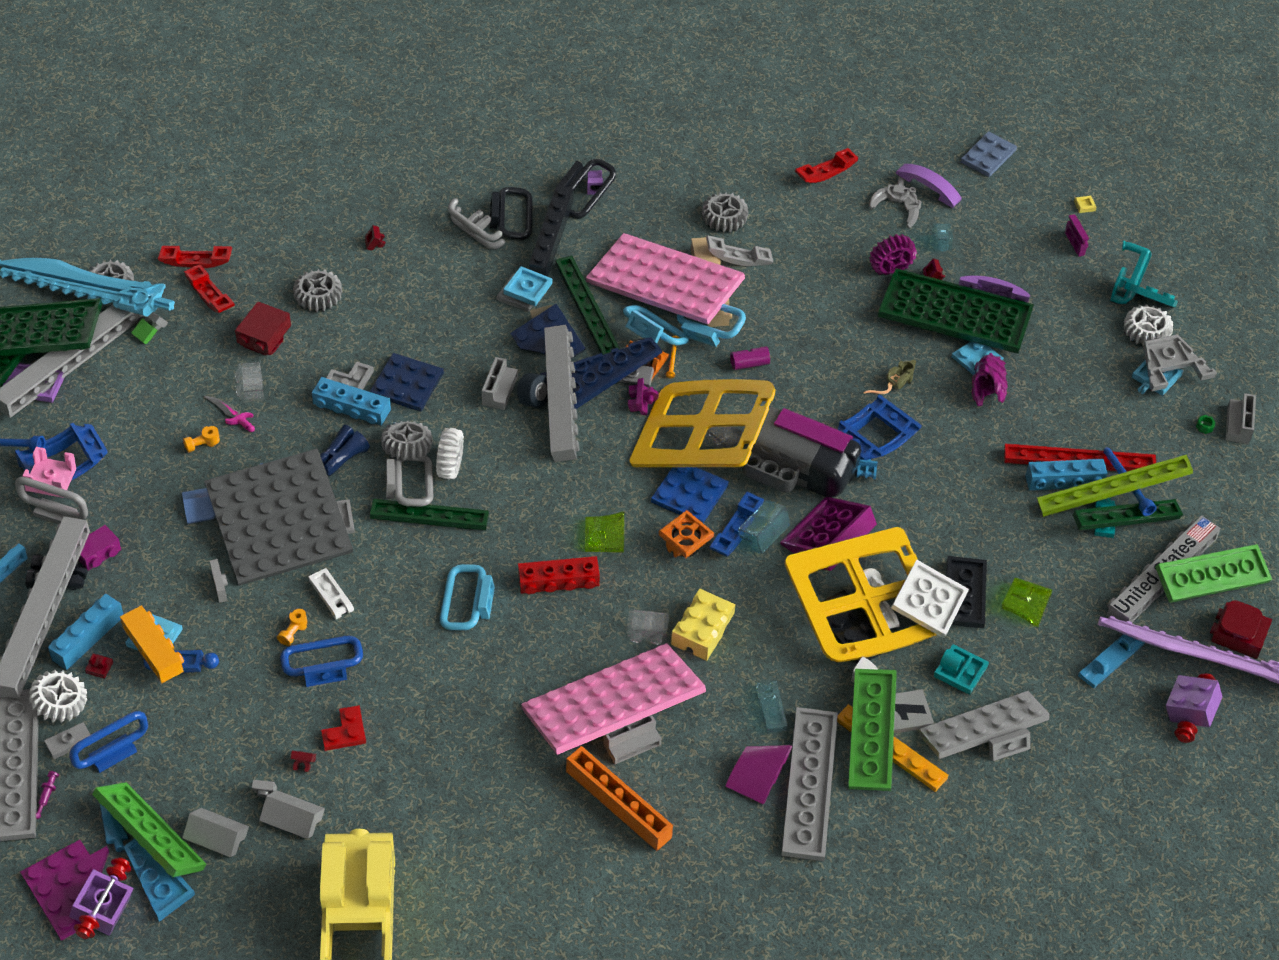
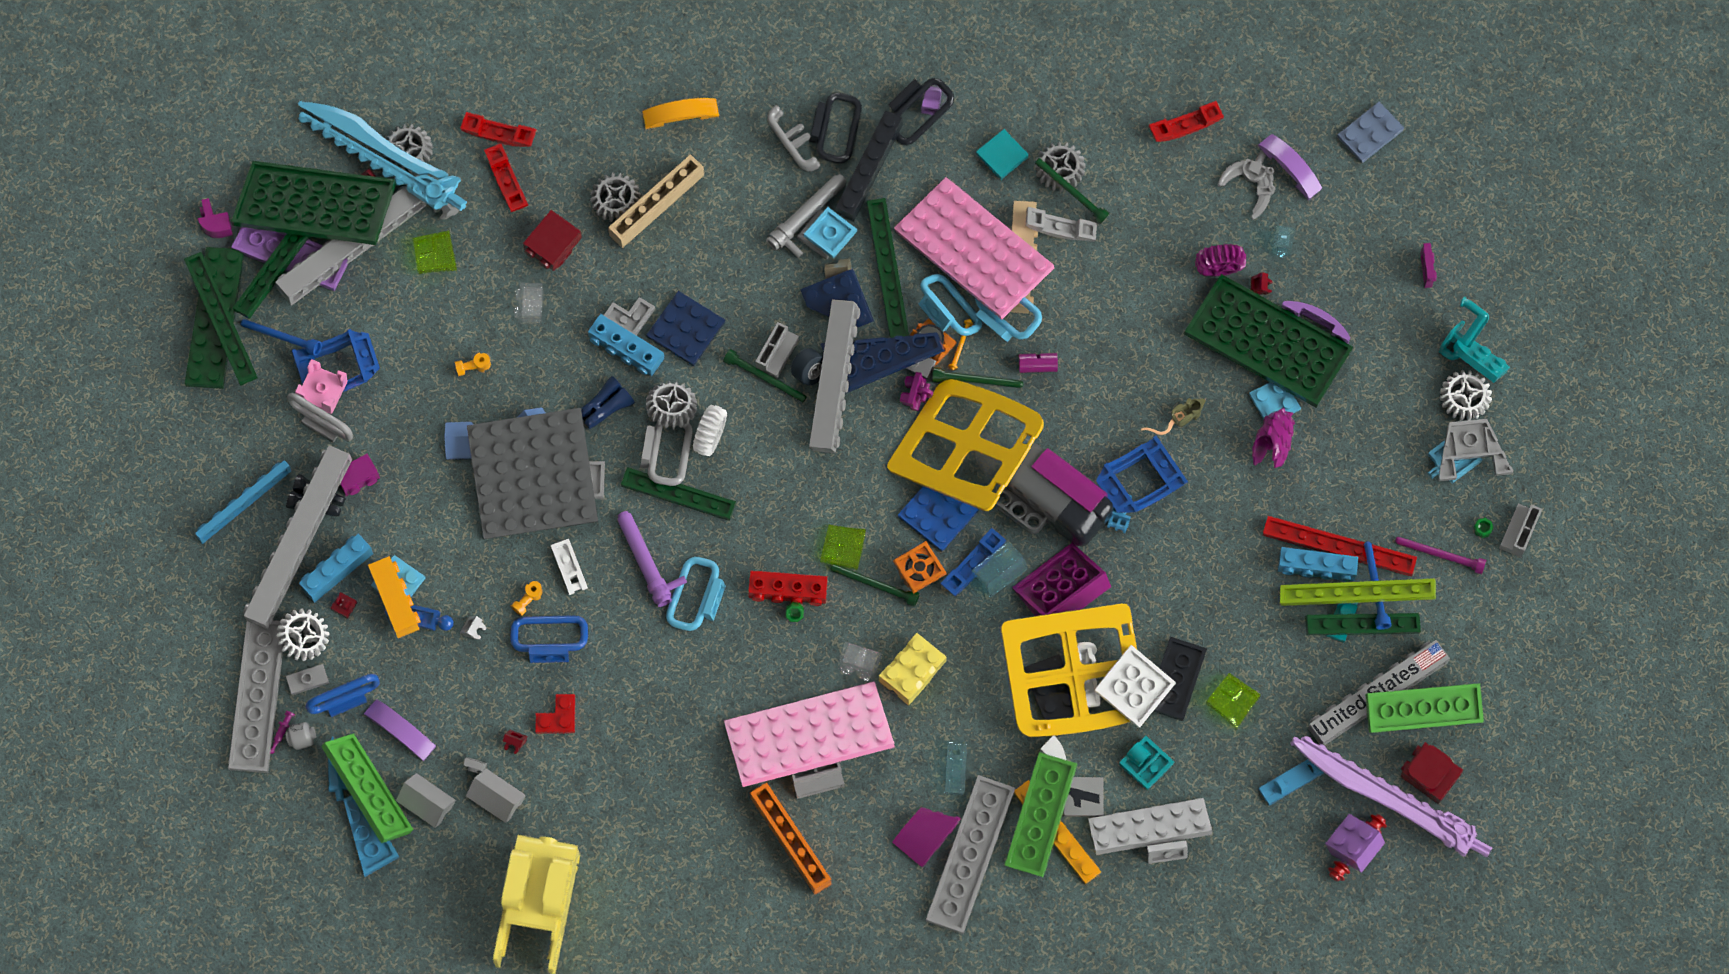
camera: 15 degrees right, 20 degrees up
magenta wing [20,840,109,941] -> none
medium lavender brick [69,858,134,939] -> none
bright green tile [131,318,158,344] -> none
piece [204,396,255,432] -> none
light grey plate [210,559,228,603] -> none
dark red tile [365,225,386,250] -> none
light yellow tile [1074,196,1096,213] -> none
none -> light grey head [286,722,316,750]
none -> medium lavender slope [364,699,436,761]
none -> clear neon green plate [413,230,457,274]
none -> tile [460,616,486,639]
none -> tan brick [608,154,704,248]
none -> medium lavender cylinder [618,511,687,607]
none -> light orange slope [643,98,719,129]
none -> dark green piece [723,349,807,402]
none -> light grey cylinder [766,174,847,258]
none -> green tile [785,602,804,622]
none -> dark green piece [830,564,920,607]
none -> dark green piece [932,367,1024,388]
none -> teal tile [976,129,1029,180]
none -> dark green piece [1035,158,1110,224]
none -> magenta piece [1395,537,1486,575]

